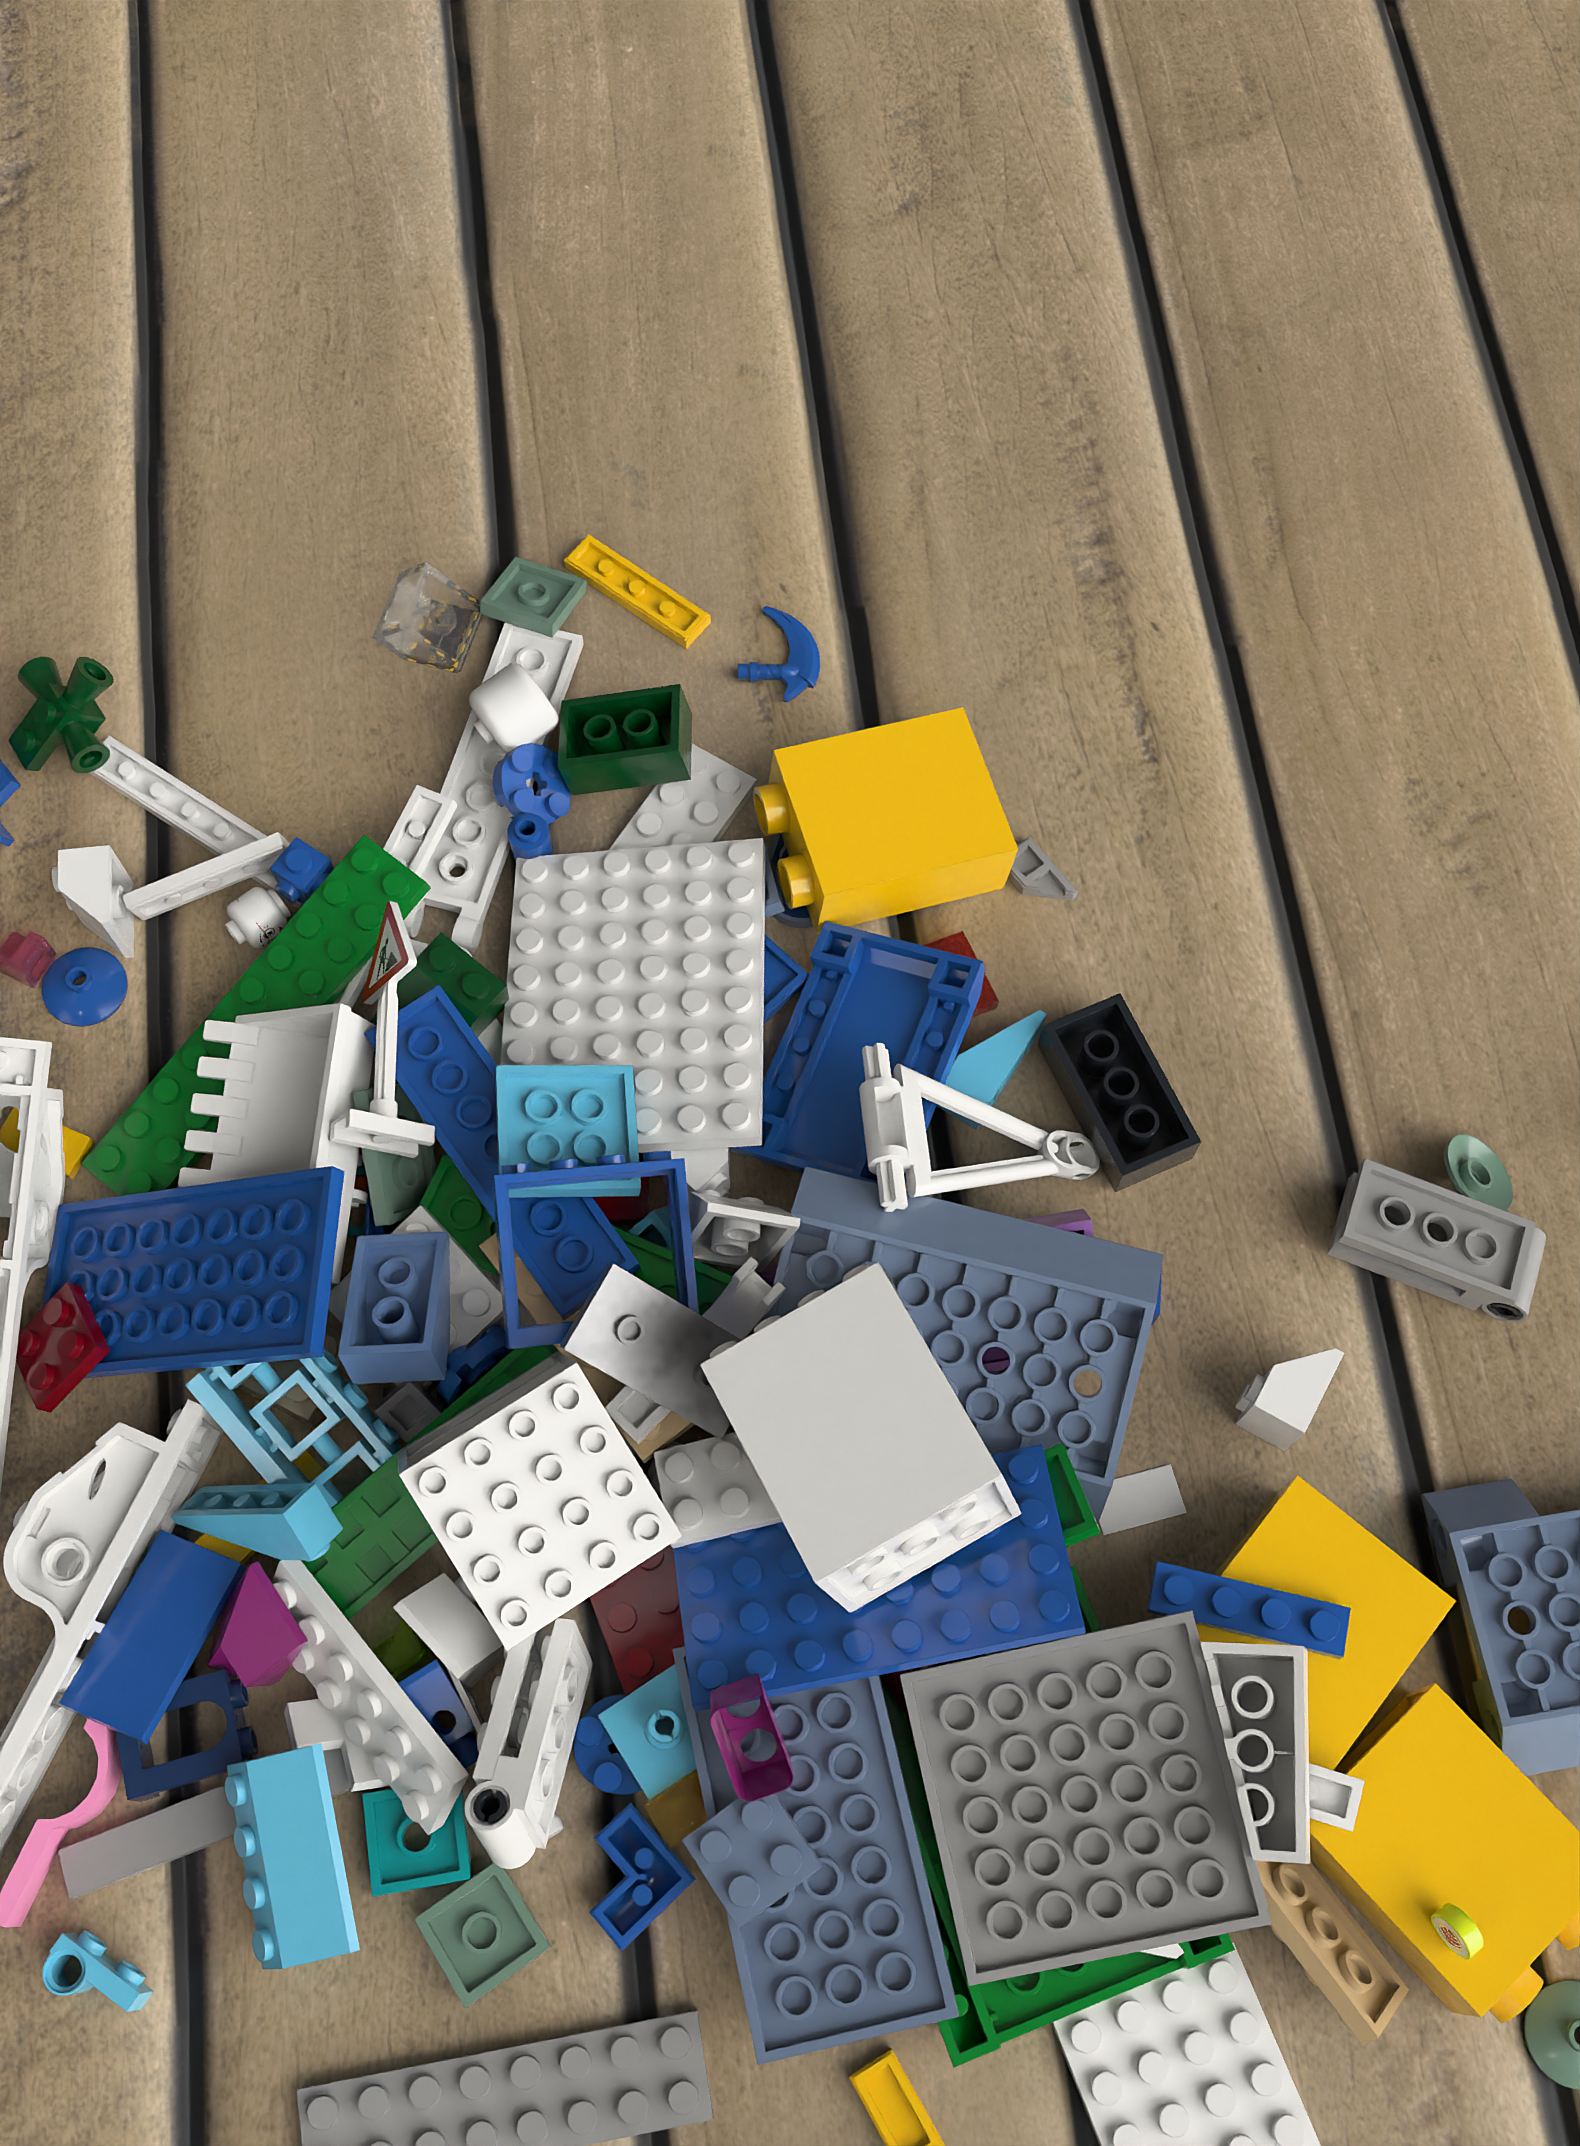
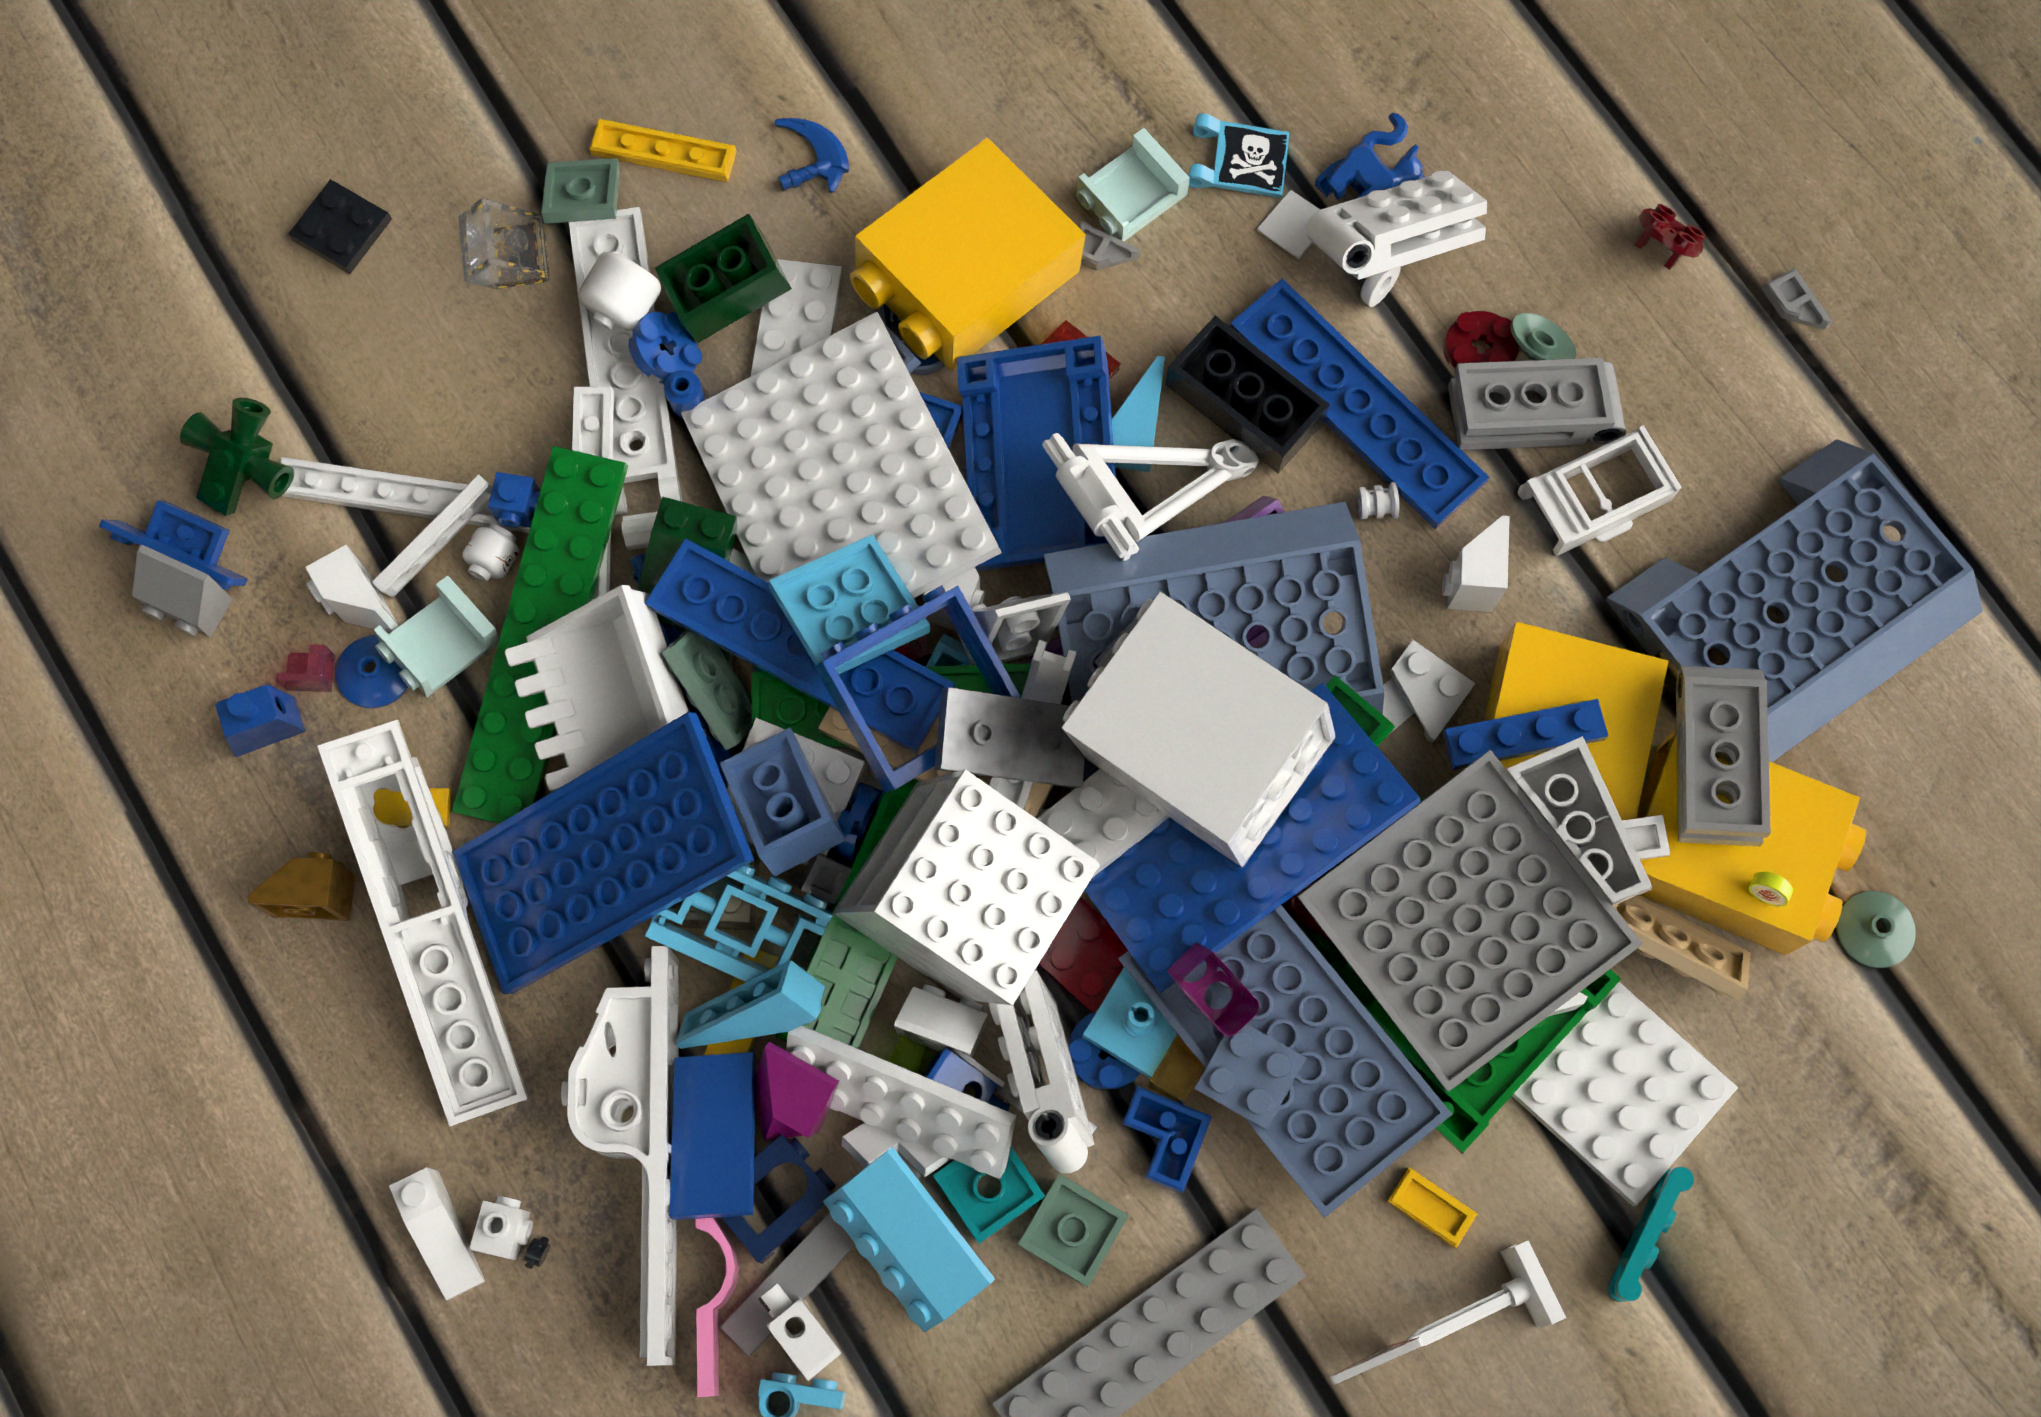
camera: 25 degrees left, 5 degrees up
dark red plate [16,1282,110,1413] -> none
white piece [330,901,435,1158] -> none
none -> black plate [288,179,392,274]
none -> light aqua panel [374,576,499,697]
none -> white torso [758,1283,841,1381]
none -> light aqua panel [1076,128,1190,241]
none -> flag [1188,113,1289,198]
none -> blue plate [1230,278,1490,529]
none -> white piece [1257,190,1401,307]
none -> white hinge [1306,171,1487,280]
none -> blue animal [1314,113,1425,200]
none -> white bush [1357,482,1399,520]
none -> white wing [1389,640,1475,743]
none -> dark red plate [1443,311,1519,368]
none -> white piece [1518,425,1682,556]
none -> light grey hinge [1676,666,1771,847]

